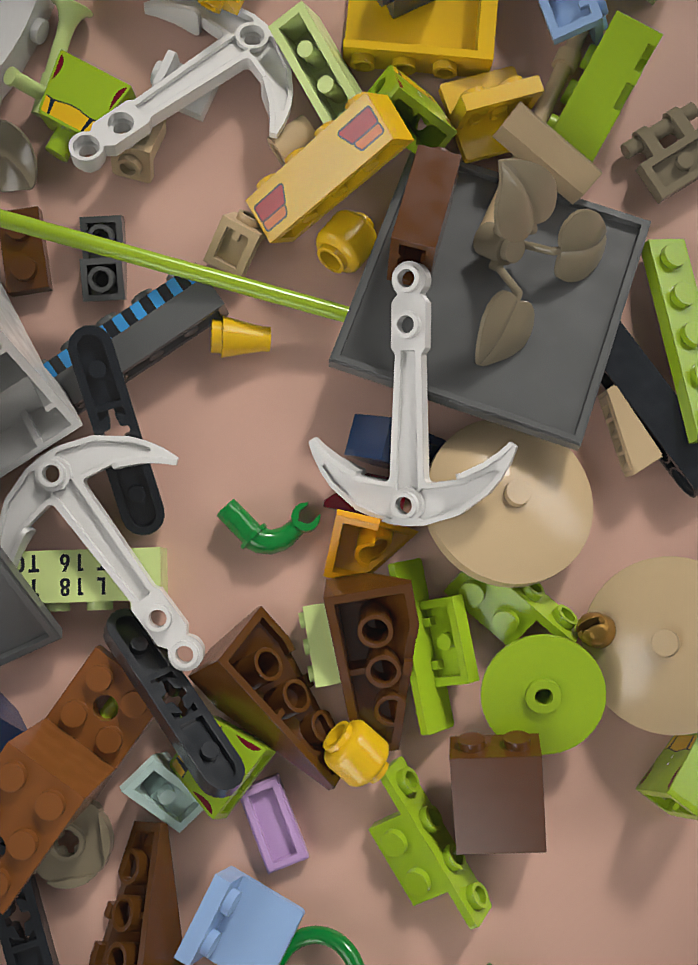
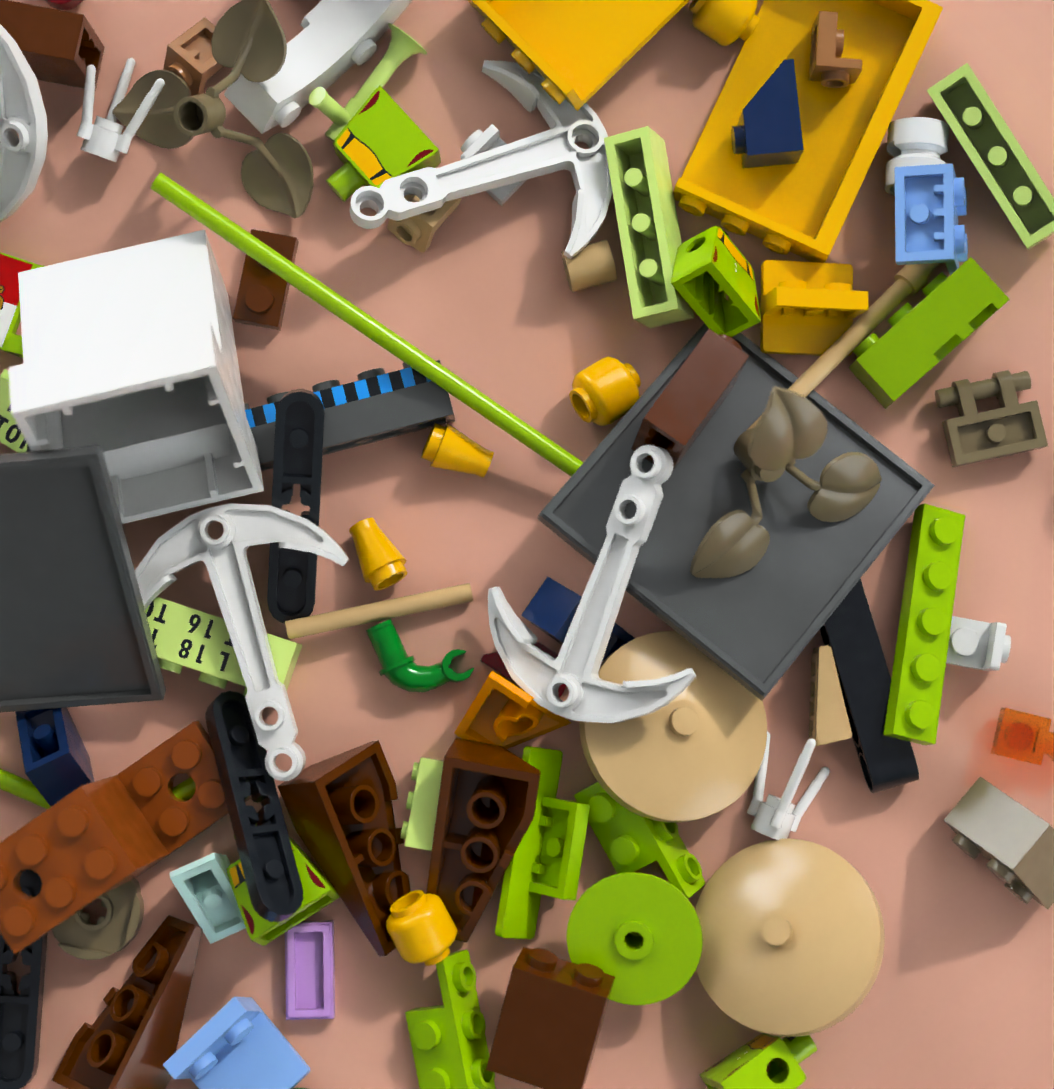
camera: 25 degrees right, 0 degrees up
dark grey slope [79,215,127,302] -> none
tan bracket [203,209,267,277] -> none
yellow brick [245,92,414,243] -> none
tan piece [492,101,602,205] -> none
pearl gold hinge [576,612,616,649] -> none
none -> tan bar [285,583,473,640]
none -> yellow cone [349,517,408,591]
none -> white plant [747,731,830,840]

